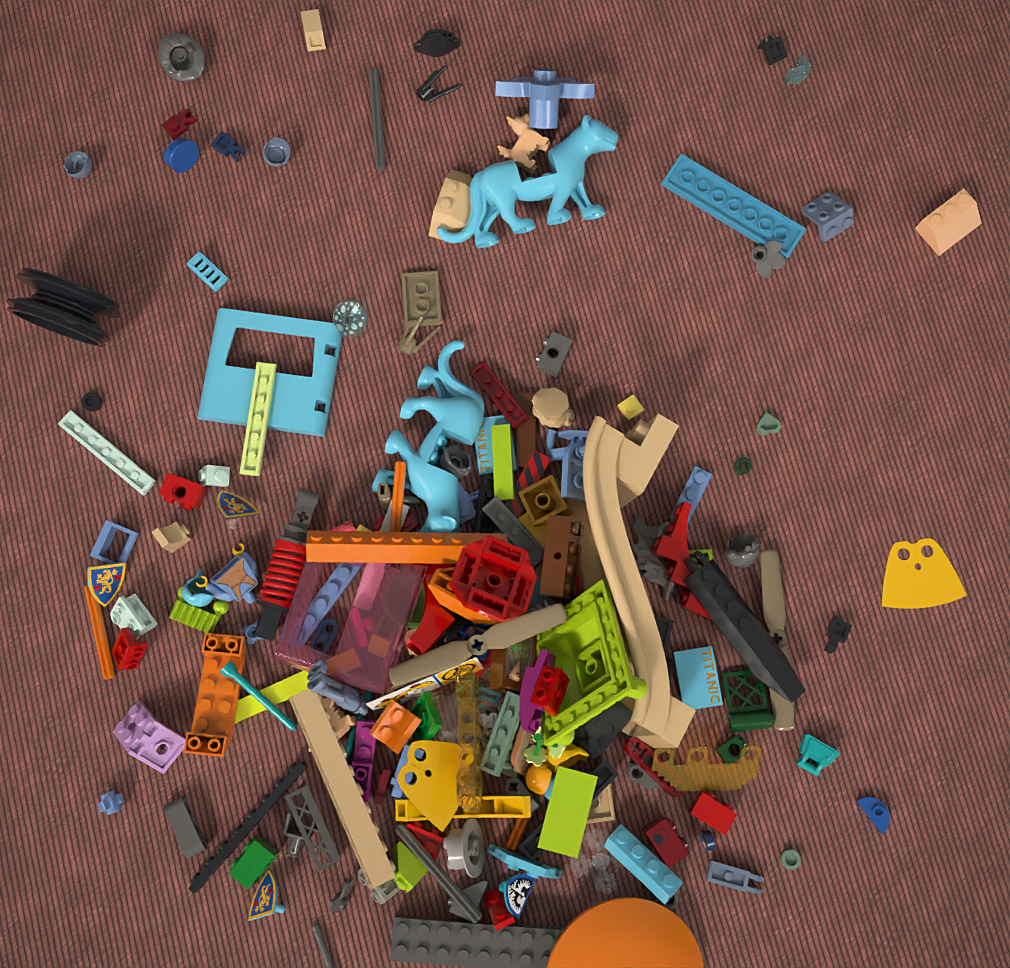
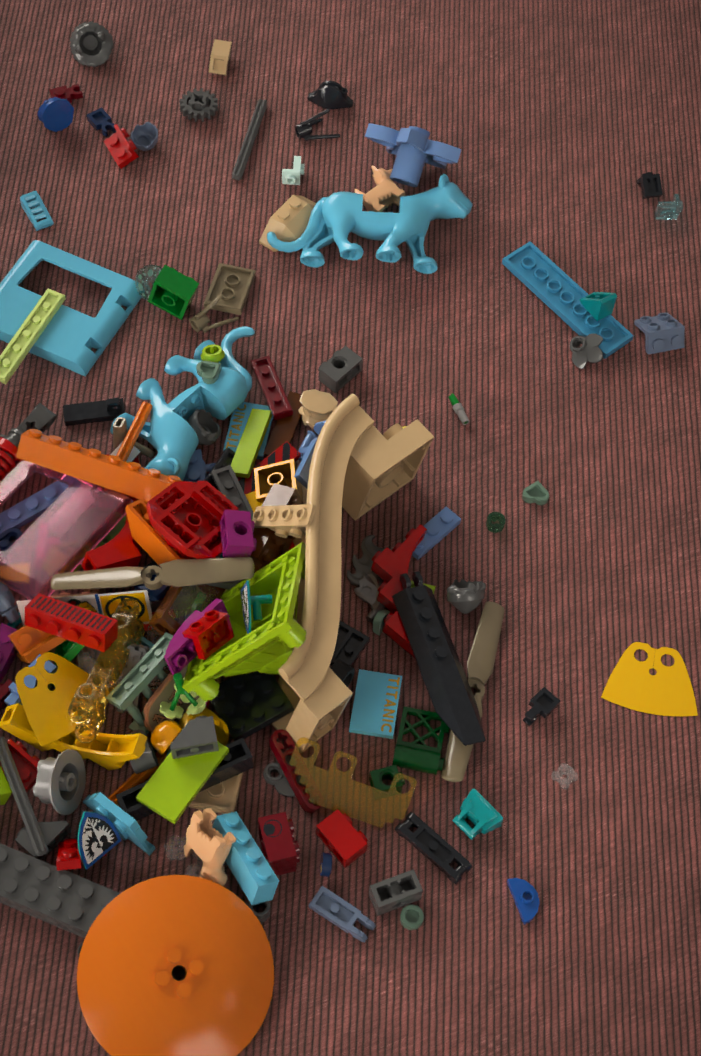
camera: 15 degrees right, 20 degrees down
none -> red brick [25,593,118,652]
none -> black hinge [63,397,125,426]
none -> red bracket [103,124,139,169]
none -> green brick [147,265,199,320]
none -> dark grey slope [170,716,219,759]
none -> dark grey gear [180,88,218,122]
none -> light nougat animal [183,808,236,887]
none -> sand green tile [196,361,222,384]
none -> lime hat [201,344,225,363]
none -> magenta brick [220,510,256,558]
none -> teal shield [241,580,272,634]
none -> tan bracket [253,504,316,538]
none -> light aqua bracket [282,156,305,185]
none -> dark grey brick [368,869,423,916]
none -> sand green tile [373,609,391,635]
none -> black plate [395,812,472,884]
none -> light grey piece [448,393,470,425]
none -> clear plate [551,763,578,789]
none -> teal slope [580,292,617,321]

